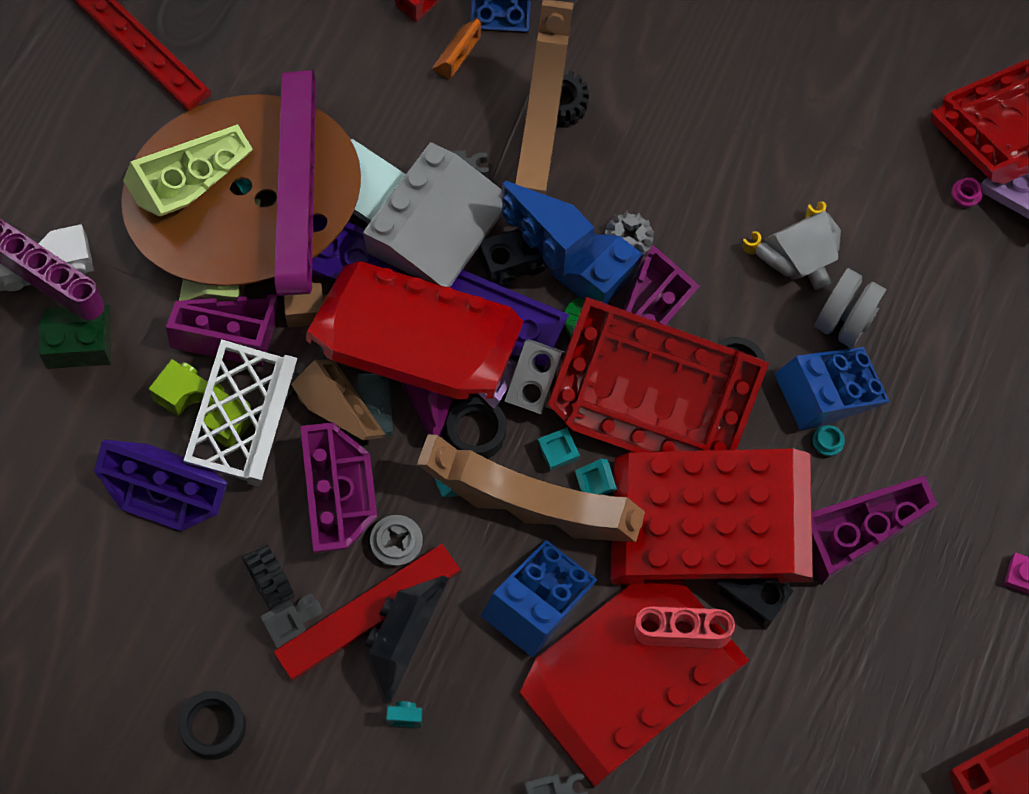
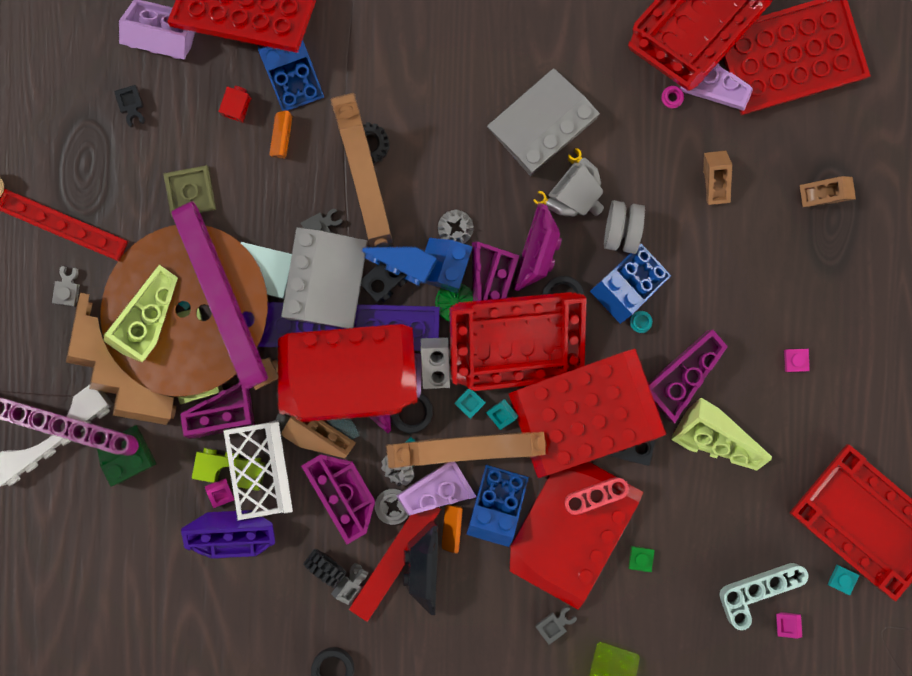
camera: 15 degrees left, 20 degrees up
teal plate [387,701,422,728] -> none
none -> light grey plate [52,266,80,306]
none -> medium nougat arch [66,293,176,425]
none -> olive tile [163,165,216,218]
none -> dark pink plate [205,478,234,508]
none -> light grey gear [381,456,414,486]
none -> lavender wing [396,462,476,515]
none -> orange slope [442,505,463,554]
none -> light grey slope [487,68,600,177]
none -> magenta wedge [511,202,562,291]
none -> green plate [628,546,654,572]
none -> yellowish green wedge [671,398,772,470]
none -> medium nougat arch [703,151,732,205]

